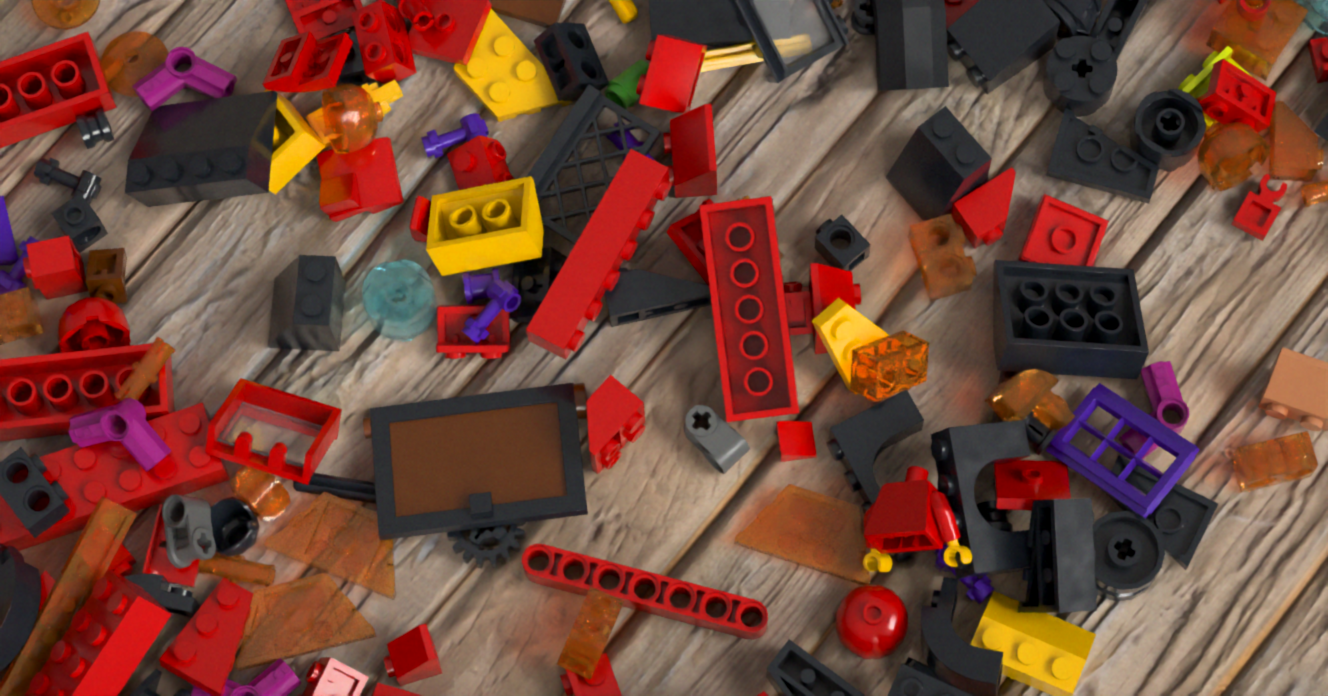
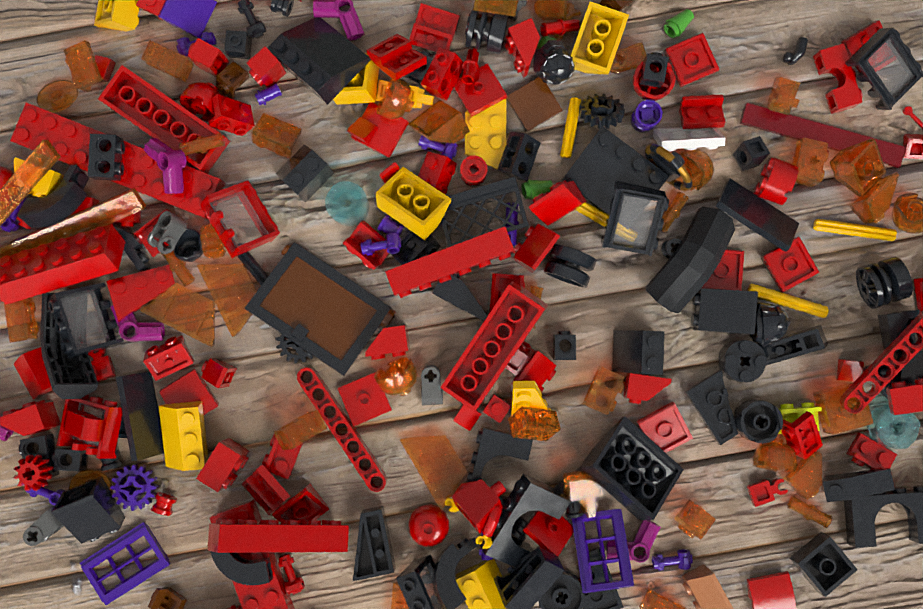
camera: 35 degrees right, 15 degrees up
none -> red bracket [209,94,255,136]
none -> red brick [247,46,286,88]
none -> clear orange bracket [252,113,301,158]
none -> dark purple pin [254,83,282,105]
none -> red plate [337,372,392,427]
none -> clear orange cylinder [374,357,417,396]
none -> clear orange slope [408,100,470,144]
none -> red wheel [460,155,487,187]
none -> red plate [483,394,511,423]
none -> black wheel [544,244,597,288]
none -> dark purple bar [652,549,693,571]
none -> clear orange brick [675,500,716,540]

